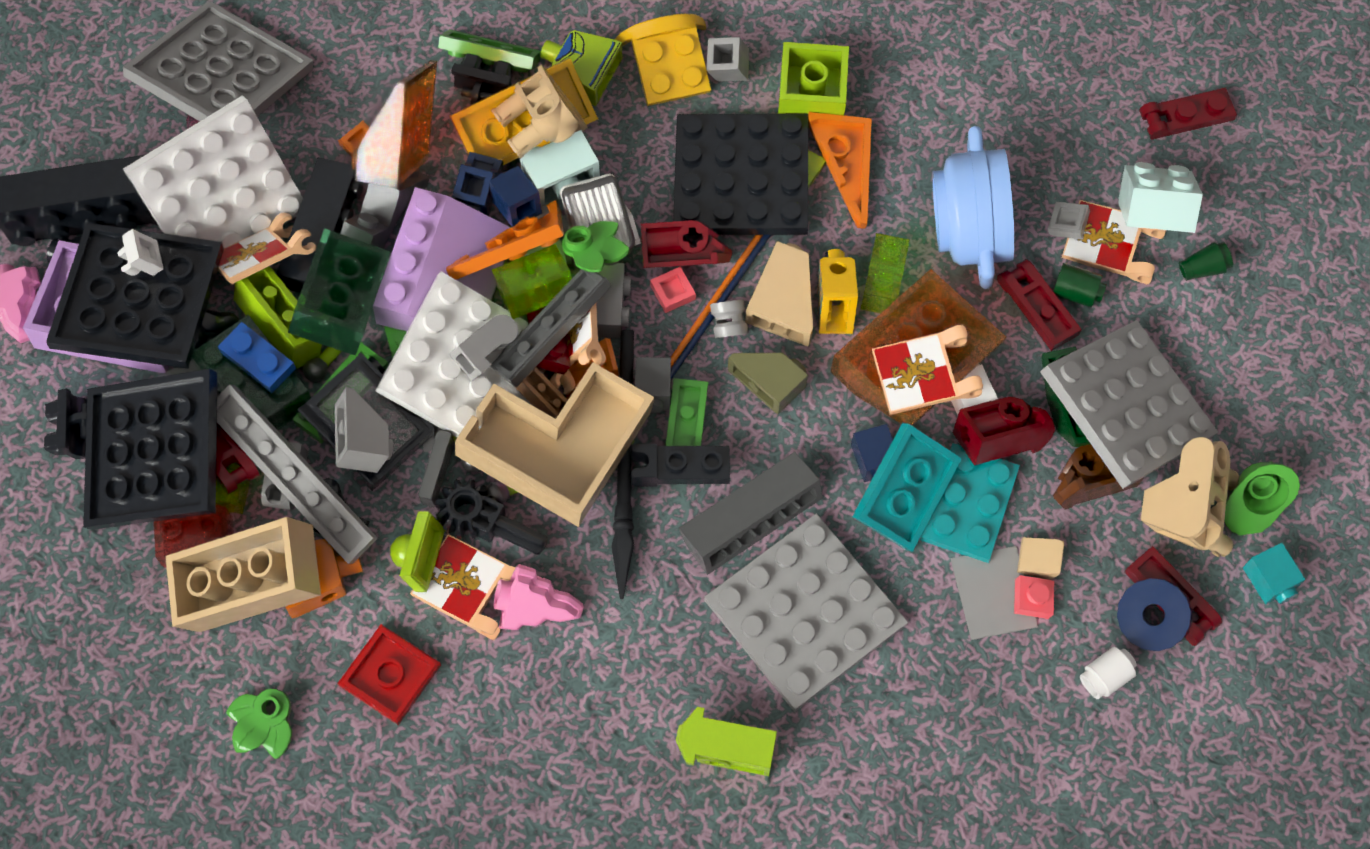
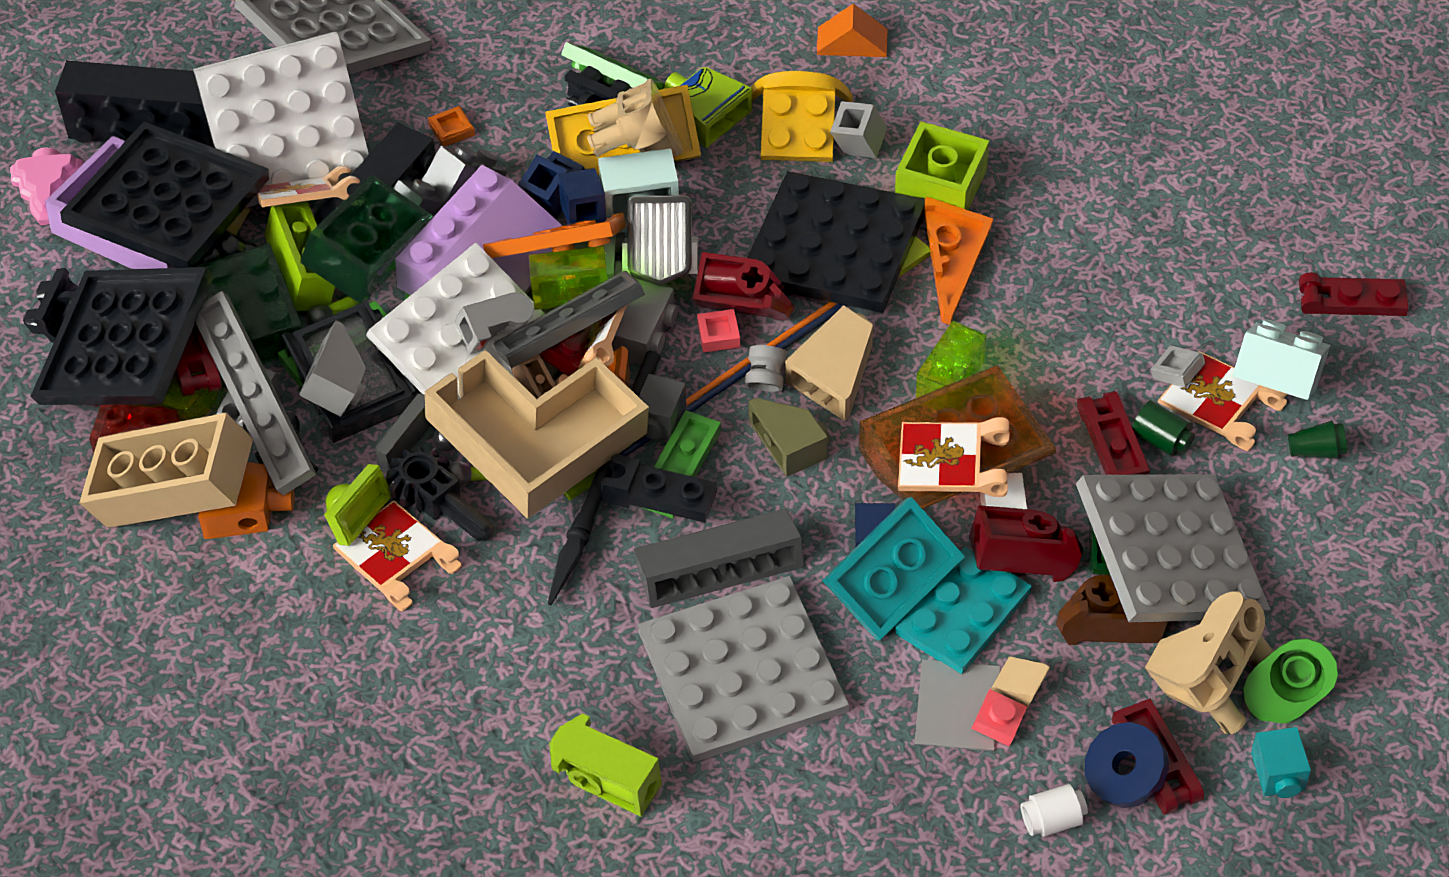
camera: 20 degrees right, 15 degrees down
white tile [118,229,164,276] -> none
blue plate [217,322,296,393] -> none
bright green plate [226,689,292,759] -> none
red tile [337,624,441,725] -> none
clear orange slope [352,60,437,187] -> none
bright pink rock [493,564,584,630] -> none
bright green plate [562,221,630,272] -> none
yellow torso [817,249,858,334] -> none
light blue piece [933,126,1014,289] -> none

